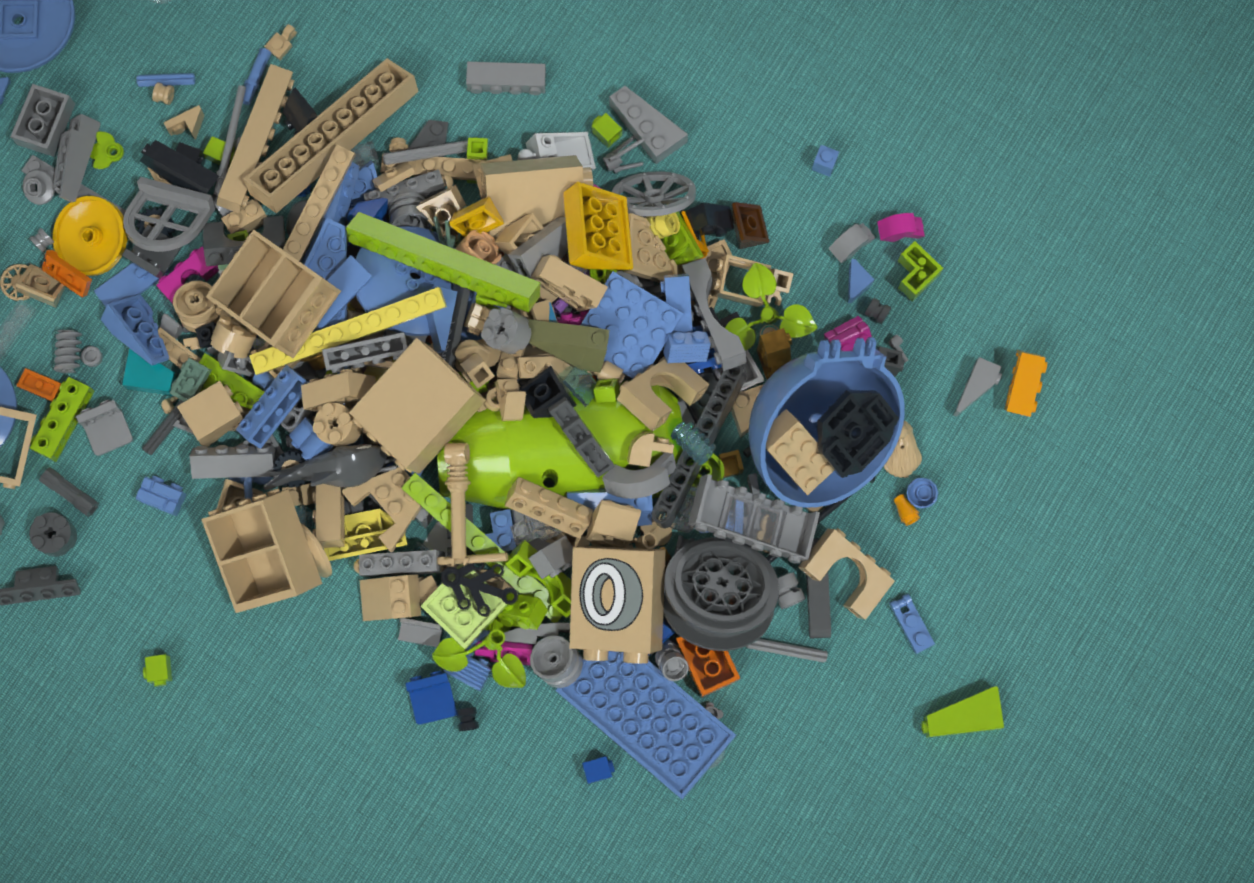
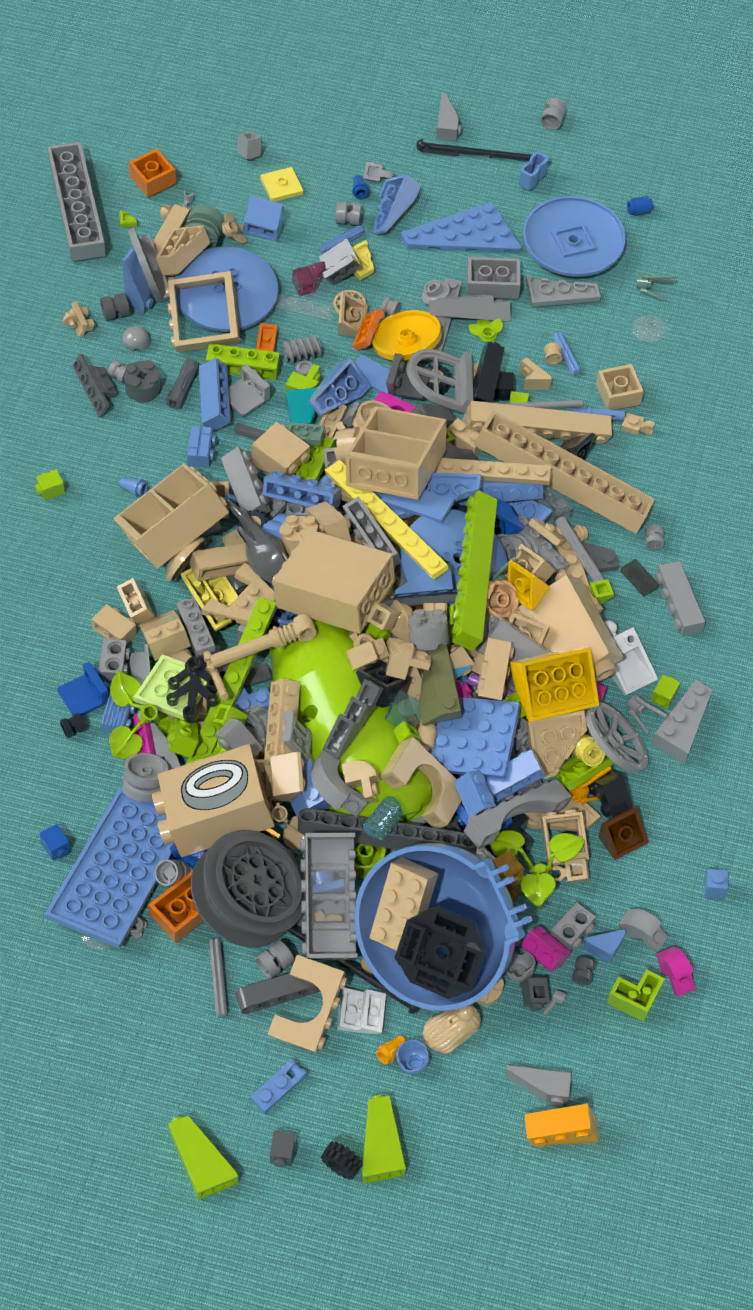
camera: 70 degrees right, 20 degrees down
none -> tan brick [91,604,137,644]
none -> light grey brick [99,639,130,683]
none -> light grey wheel [108,360,126,384]
none -> tan brick [117,578,155,625]
none -> medium blue cone [119,477,148,497]
none -> medium blue brick [199,358,230,432]
none -> dark grey brick [270,1131,295,1168]
none -> light grey plate [282,710,312,762]
none -> lime brick [285,364,322,395]
none -> black tyre [320,1141,363,1180]
none -> white slope [337,988,386,1034]
none -> lime slope [361,1095,406,1184]
none -> tan brick [386,643,431,680]
none -> light grey wing [526,276,601,307]
none -> light grey brick [550,902,596,951]
none -> tan brick [596,364,644,410]
none -> clear smoke plate [620,559,659,597]
none -> light grey wheel [645,525,664,550]

